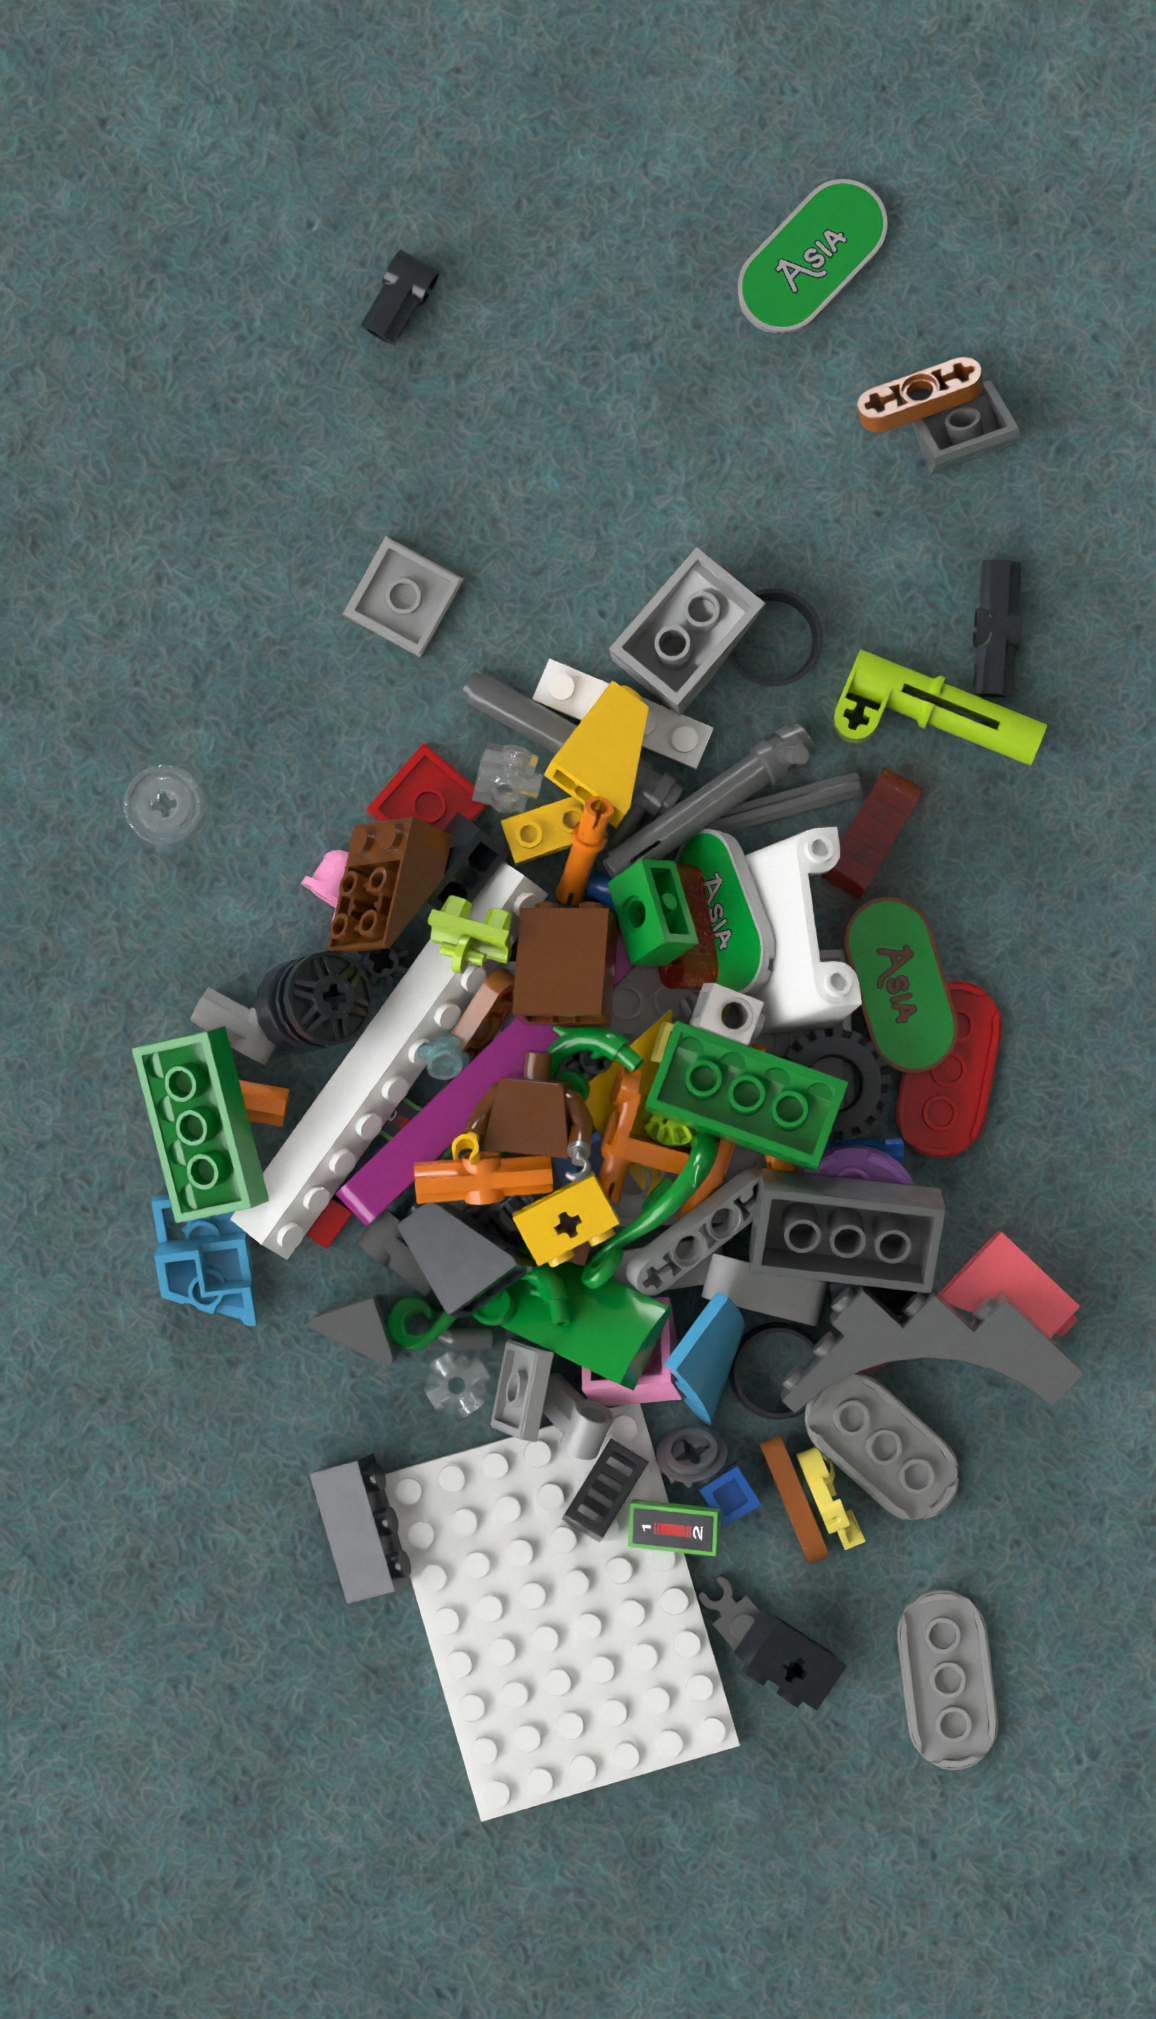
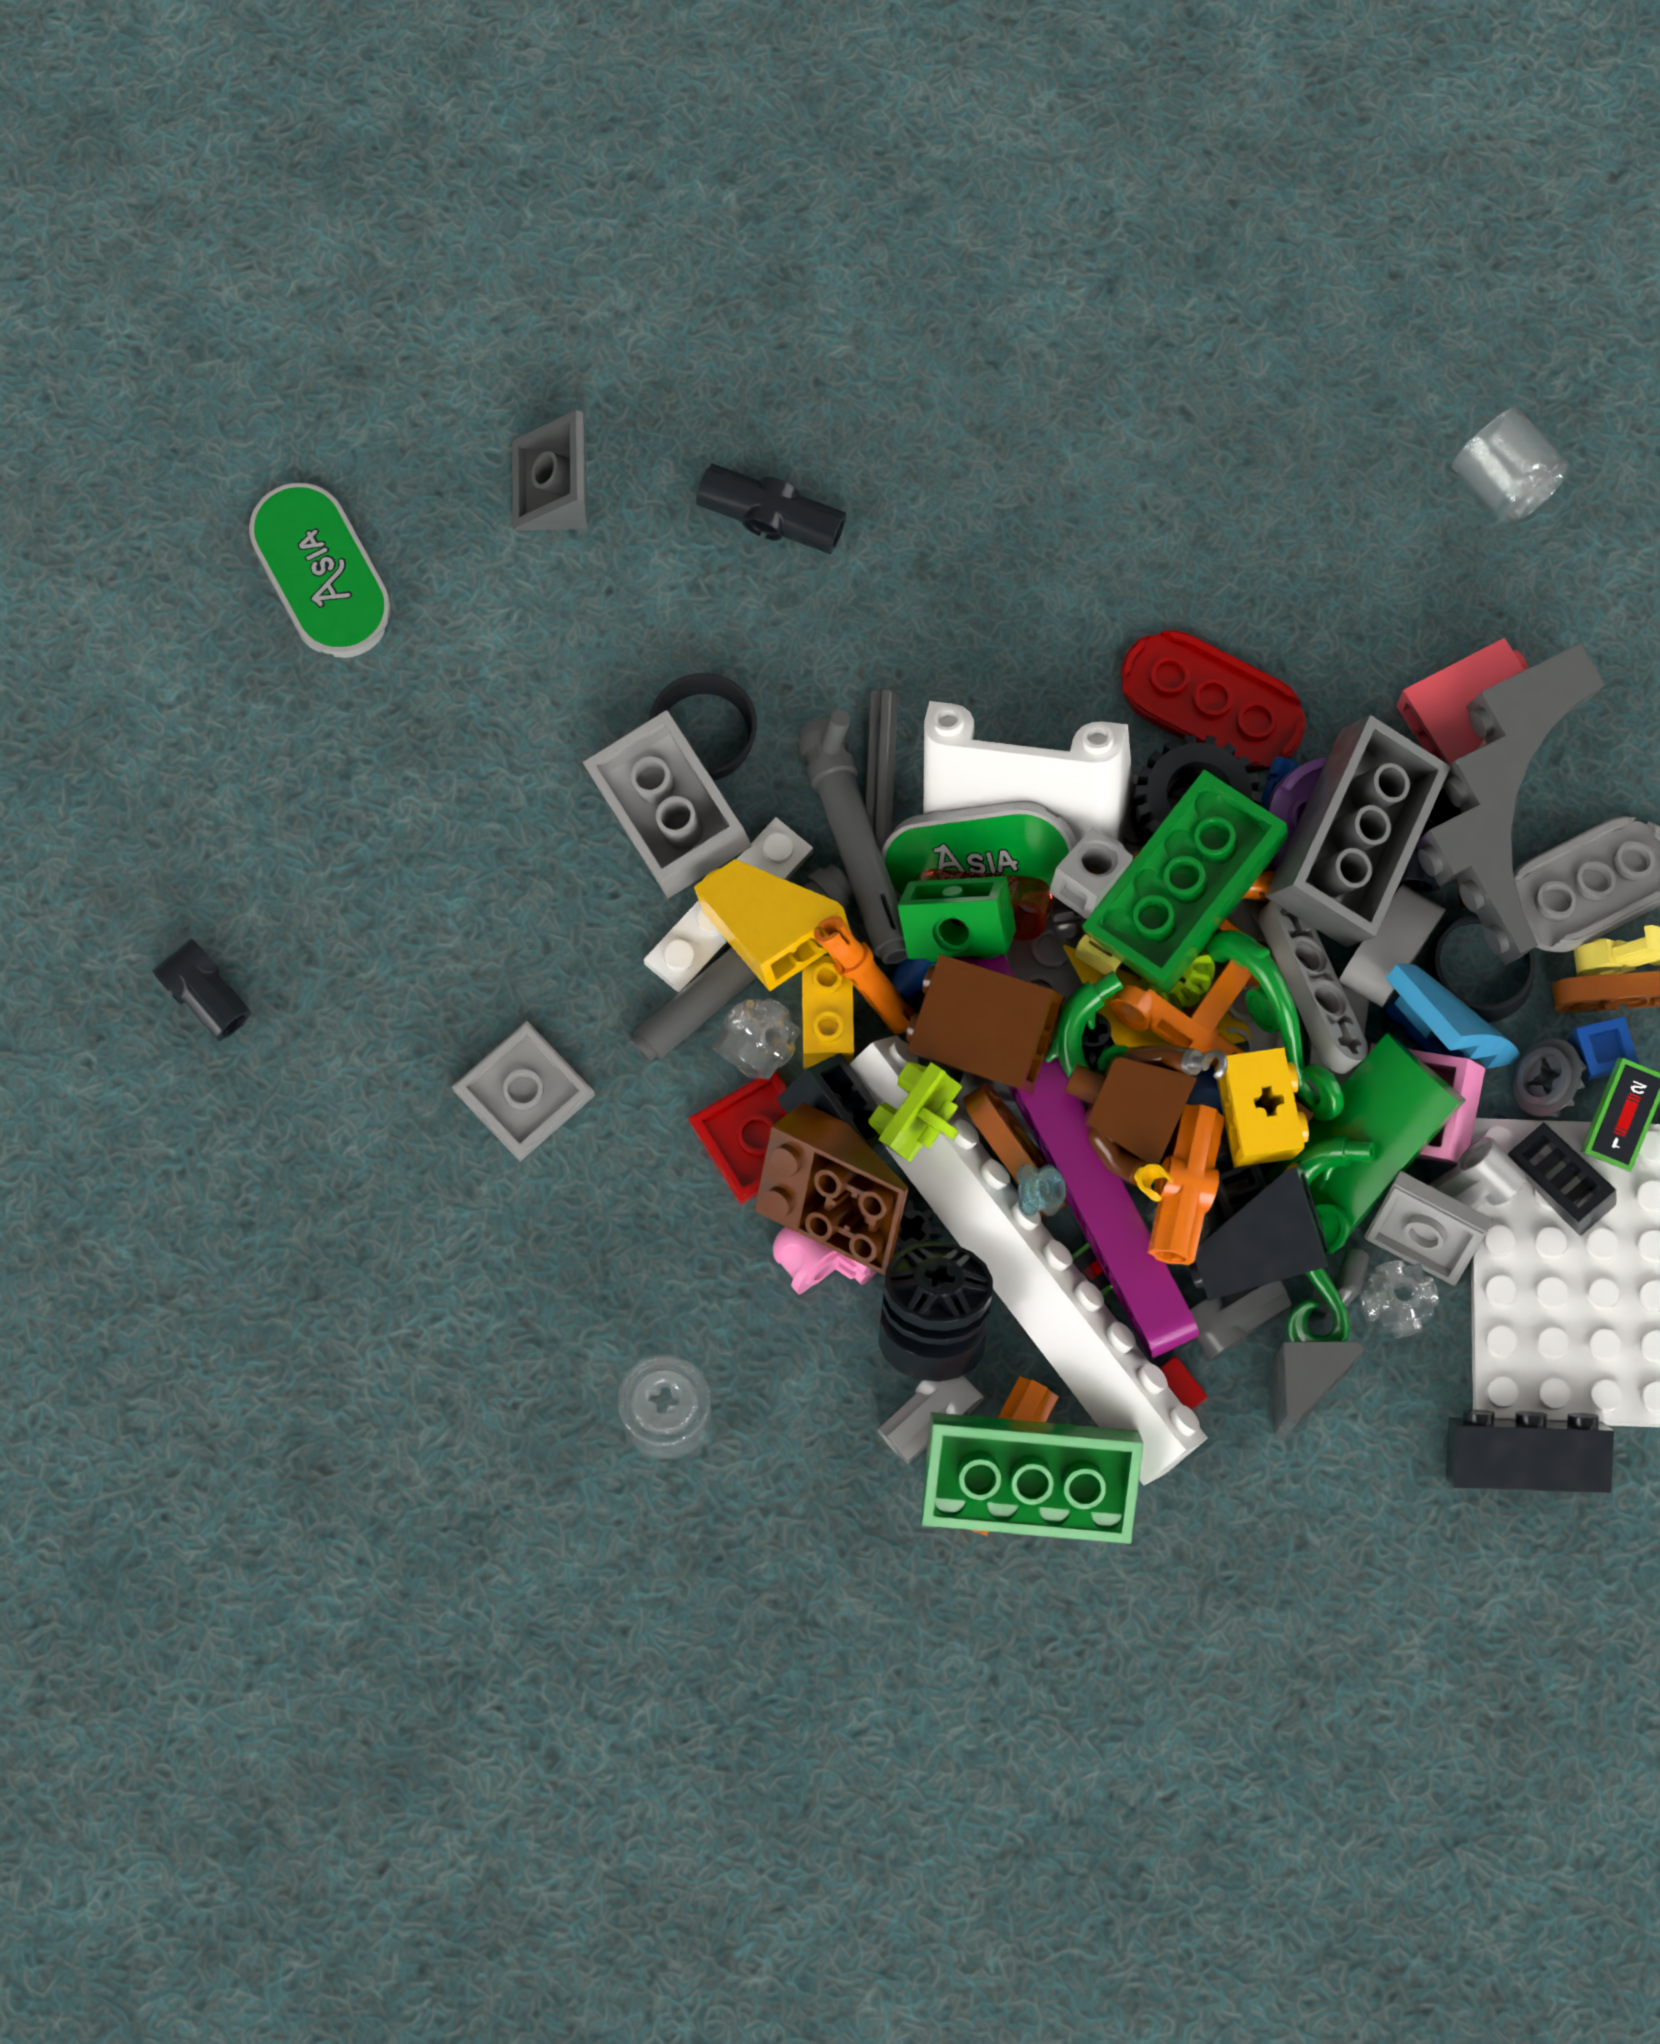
camera: 70 degrees left, 15 degrees down
dark azure slope [151,1194,258,1326] -> none
clear red beam [820,766,924,900] -> none
lime piece [833,649,1048,766] -> none
green tile [842,897,958,1074] -> none
dark orange beam [857,357,984,433] -> none

